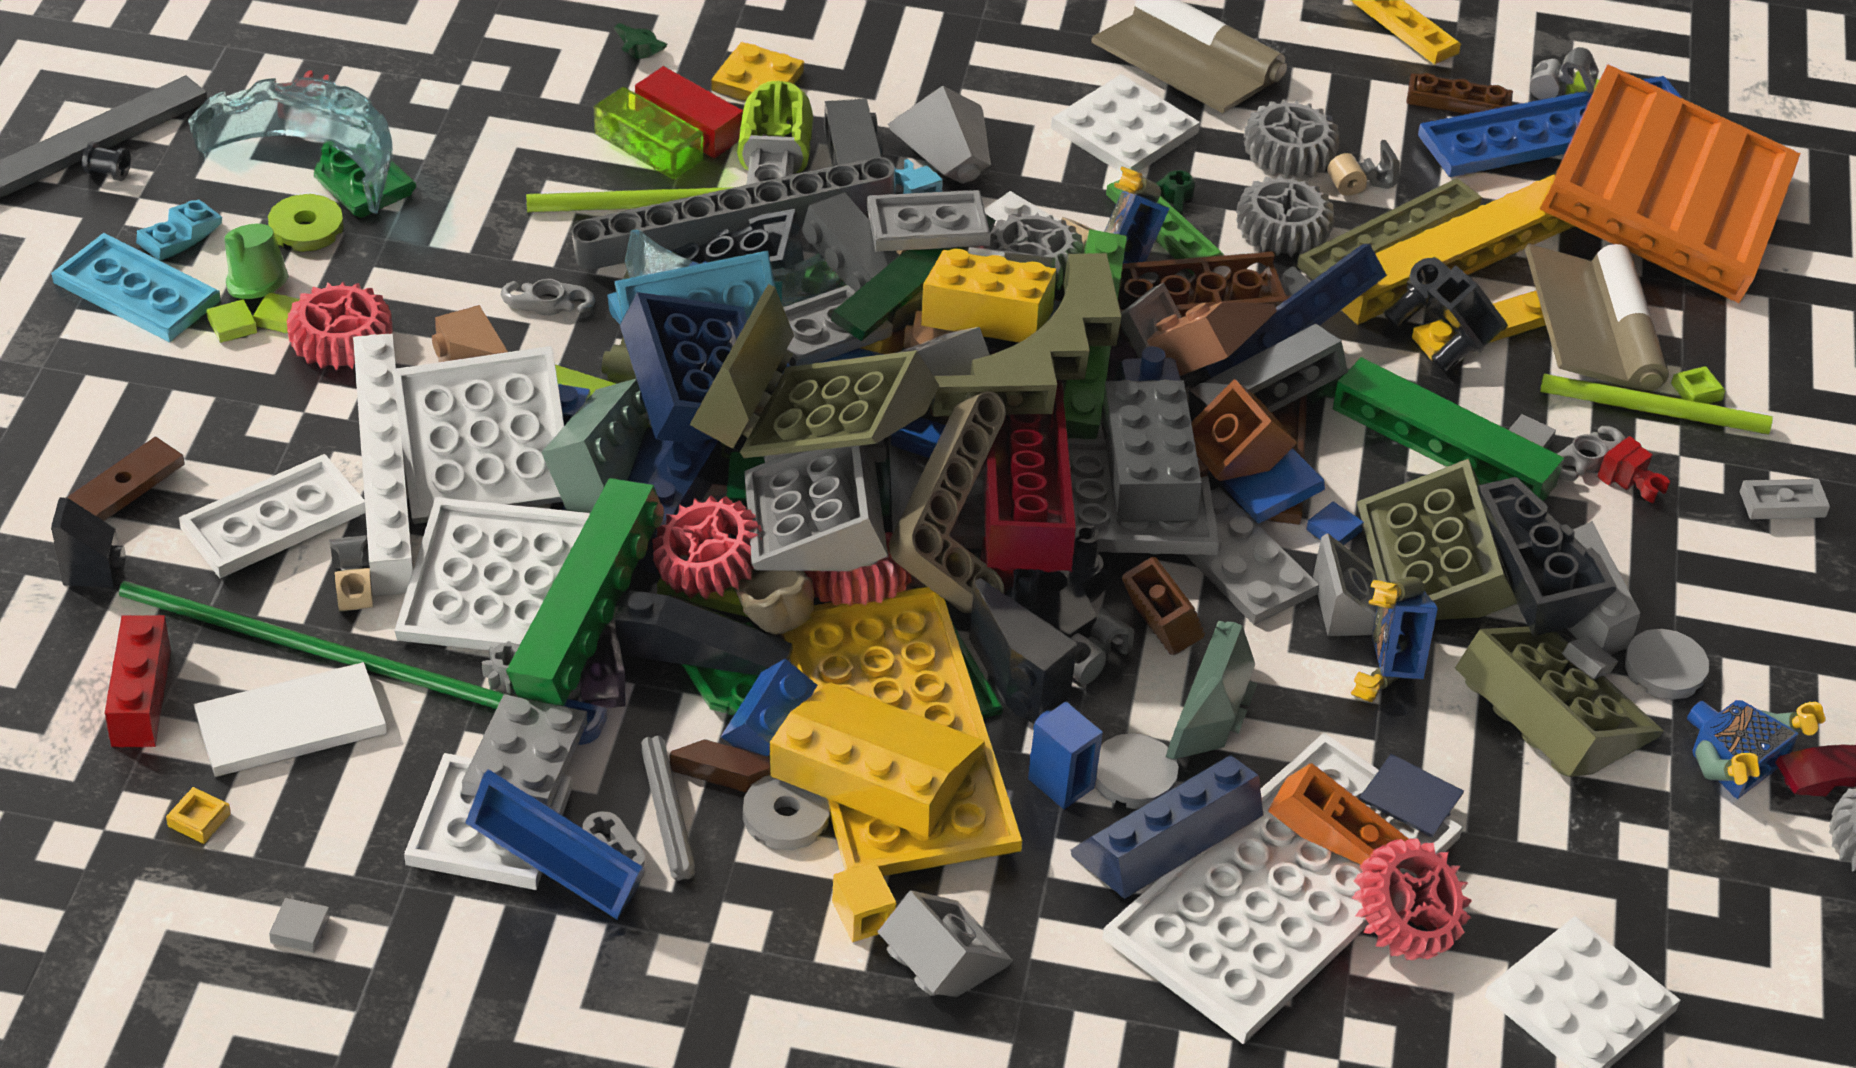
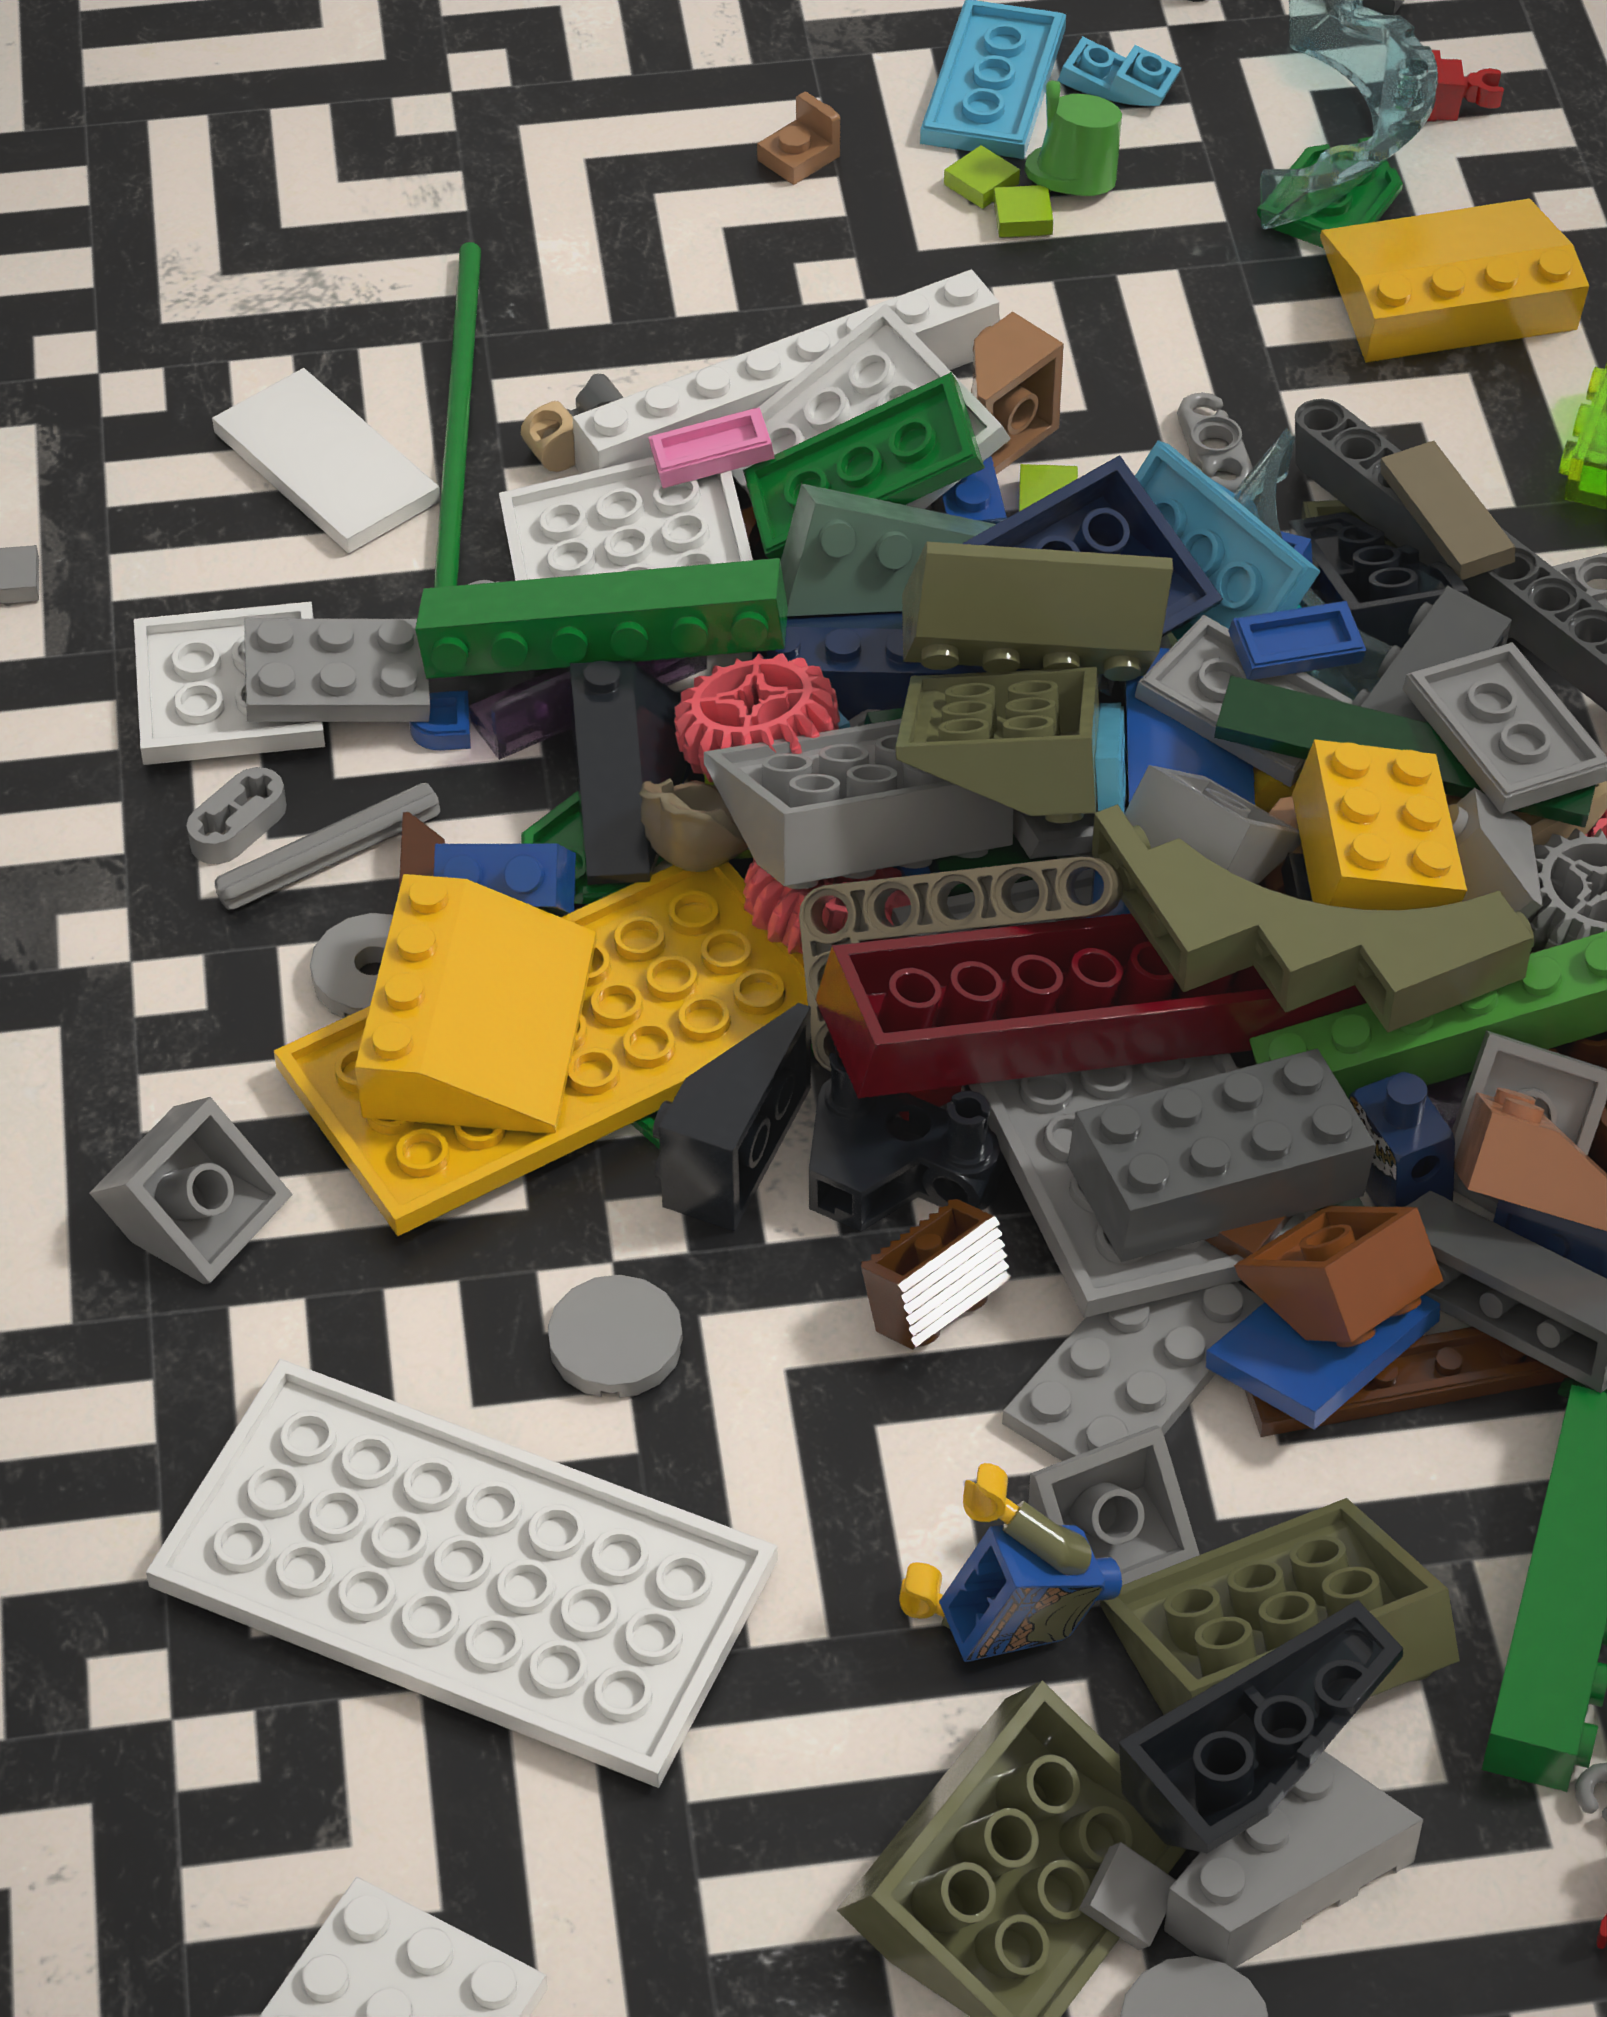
camera: 75 degrees right, 5 degrees up
black slope [51,497,126,587] -> none
reddish brown tile [68,436,185,521] -> none
red brick [104,615,171,747] -> none
yellow tile [166,787,231,844] -> none
white plate [179,454,366,578] -> none
lime tile [268,194,344,252] -> none
coral gear [287,281,393,371] -> none
blue slope [465,769,644,919] -> none
lime piece [526,187,734,212] -> none
yellow brick [832,862,896,943] -> none
blue piece [1028,702,1103,810] -> none
dark blue slope [1070,755,1264,899] -> none
leg [1071,607,1134,685] -> none
sand green wedge [1165,621,1258,759] -> none
orange slope [1267,763,1409,871] -> none
blue tile [1306,501,1364,546] -> none
coral gear [1352,838,1472,961] -> none
dark blue window [1359,754,1464,838] -> none
none -> bright pink tile [648,407,775,488]
none -> green tile [743,372,985,562]
none -> medium nougat bracket [757,91,840,185]
none -> blue tile [1228,601,1367,680]
none -> yellow slope [1320,198,1589,363]
none -> dark tan tile [1381,440,1515,580]

